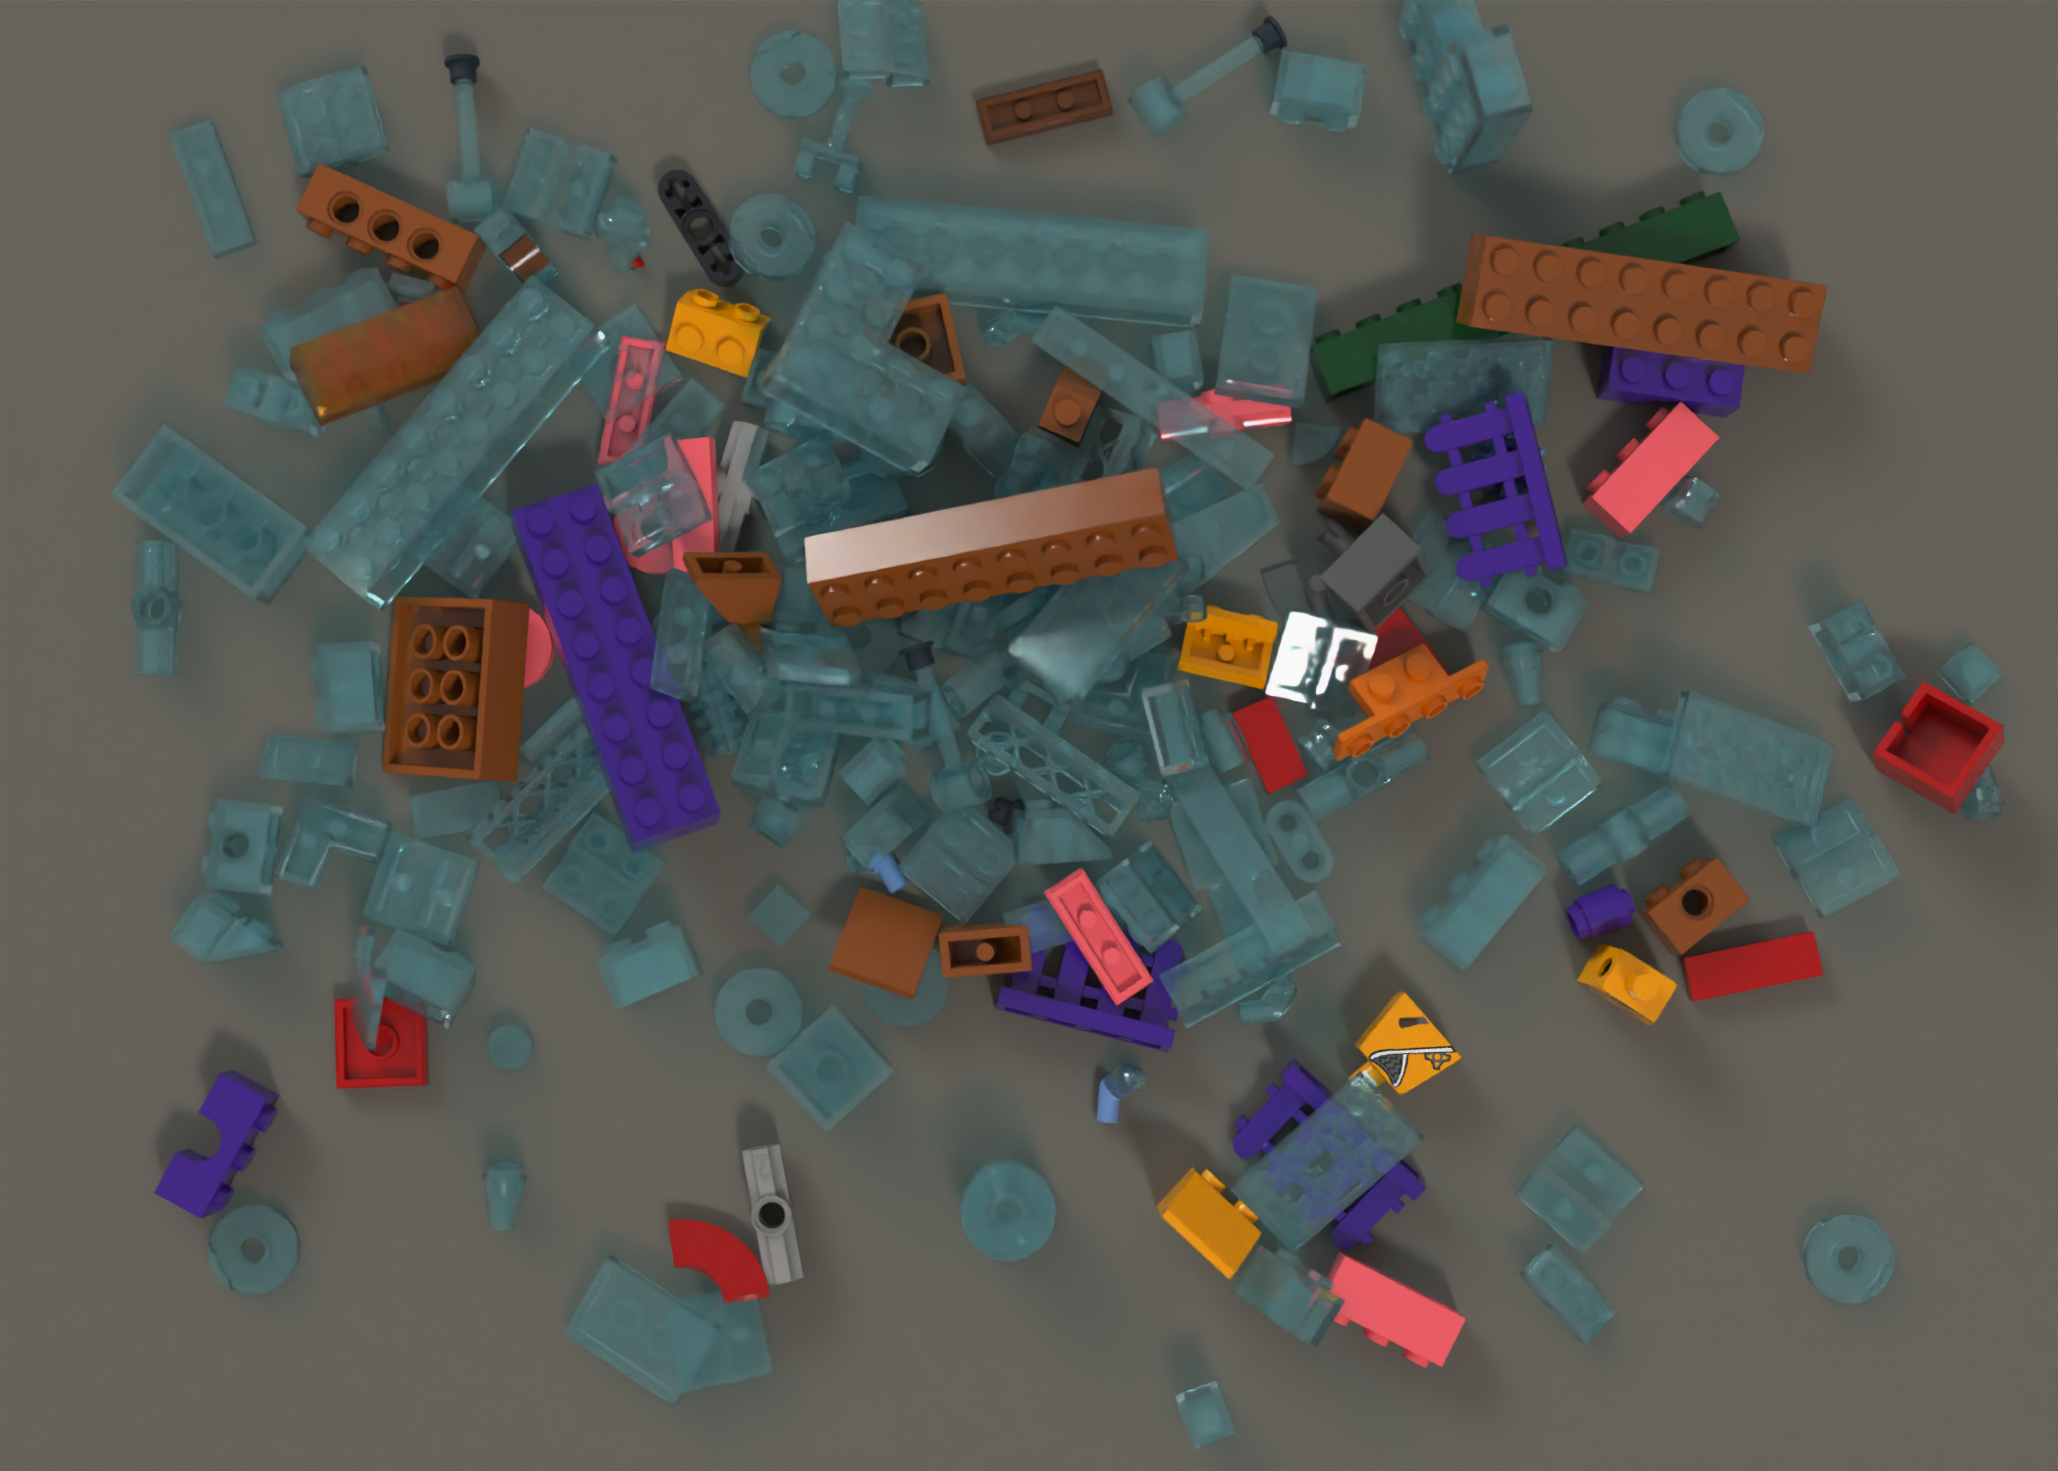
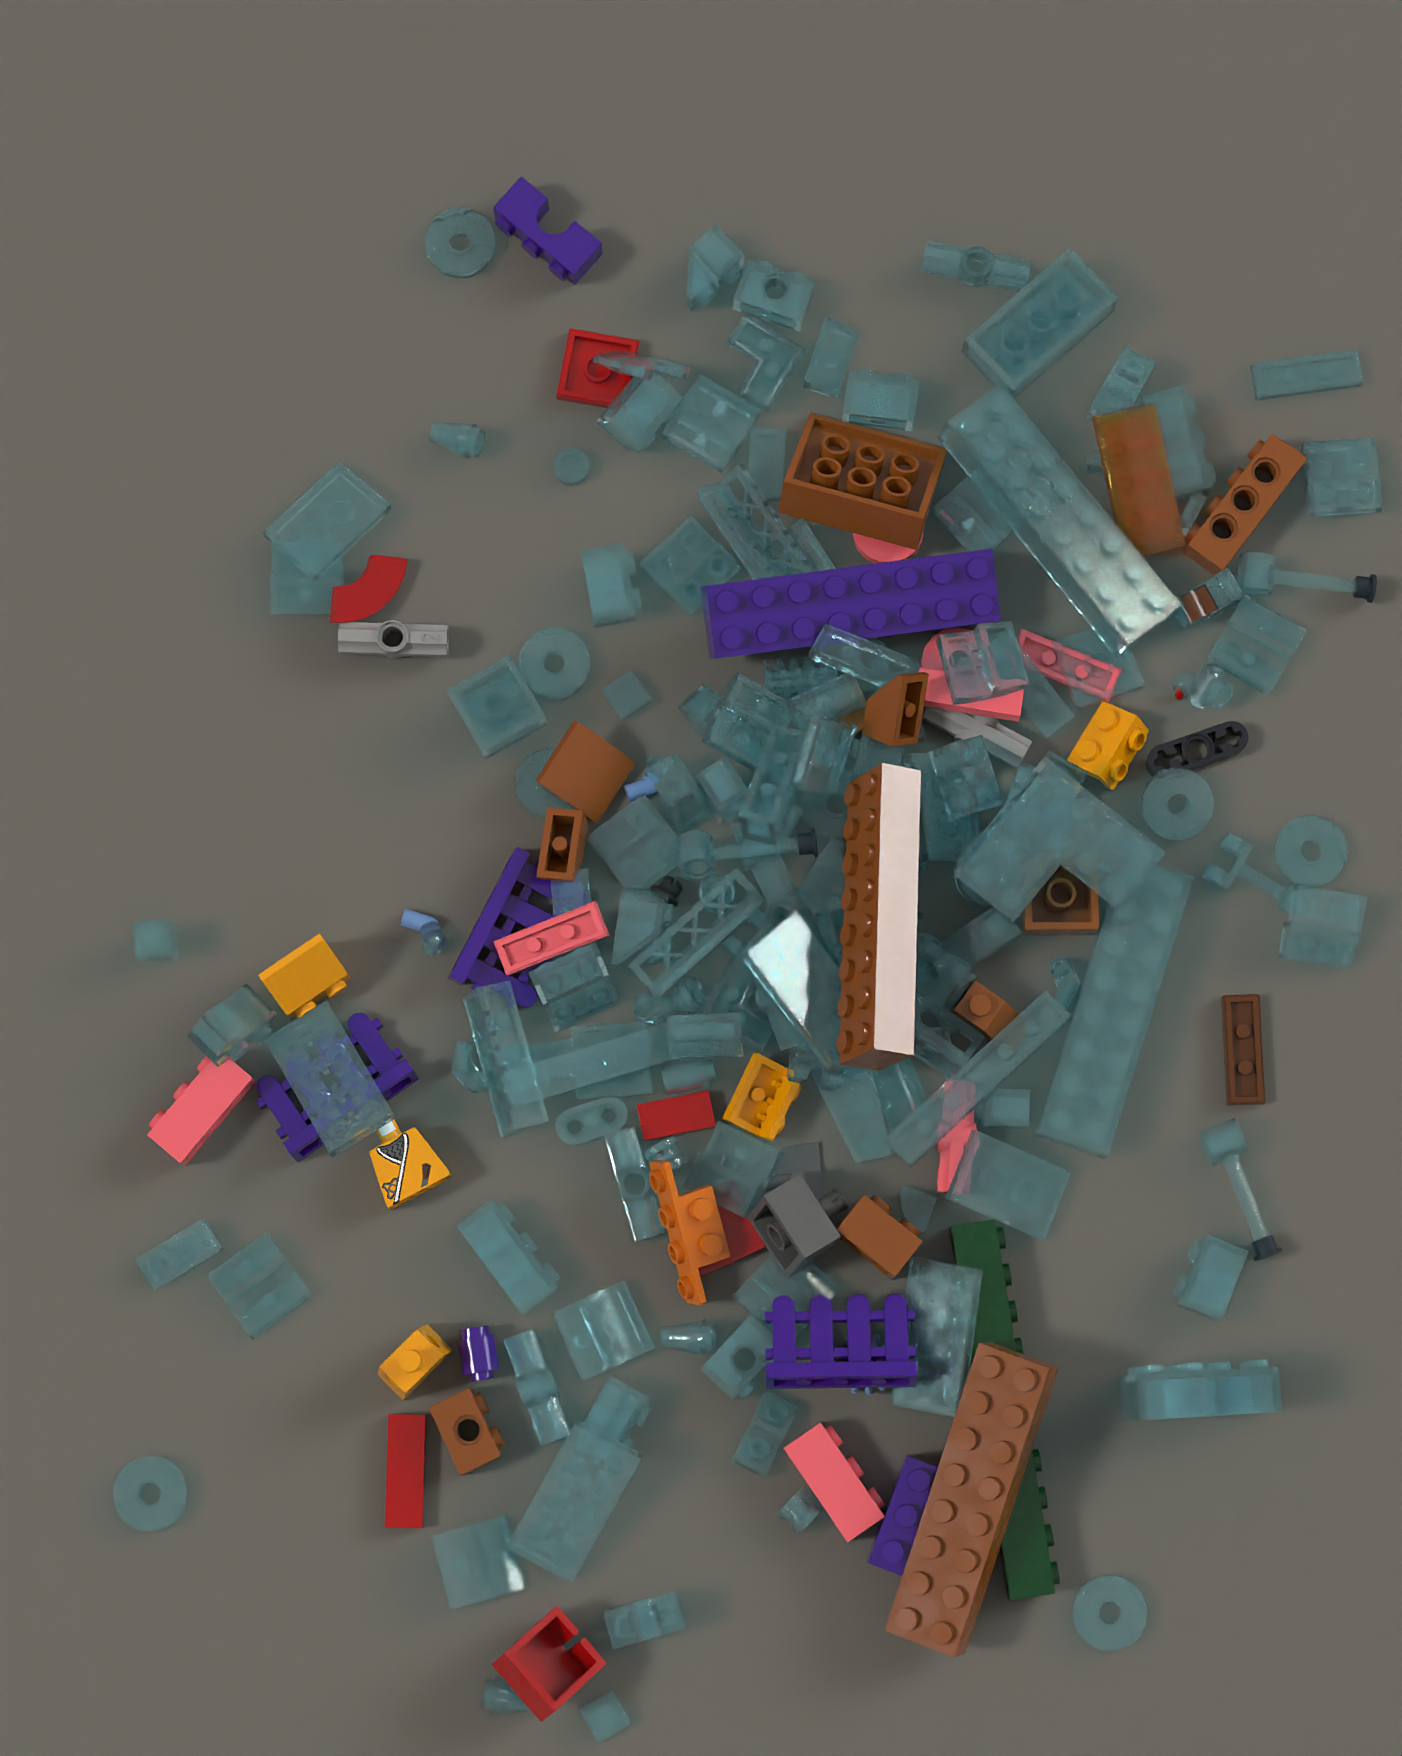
camera: 110 degrees right, 5 degrees down
clear light blue wheel [960,1157,1056,1261] -> none

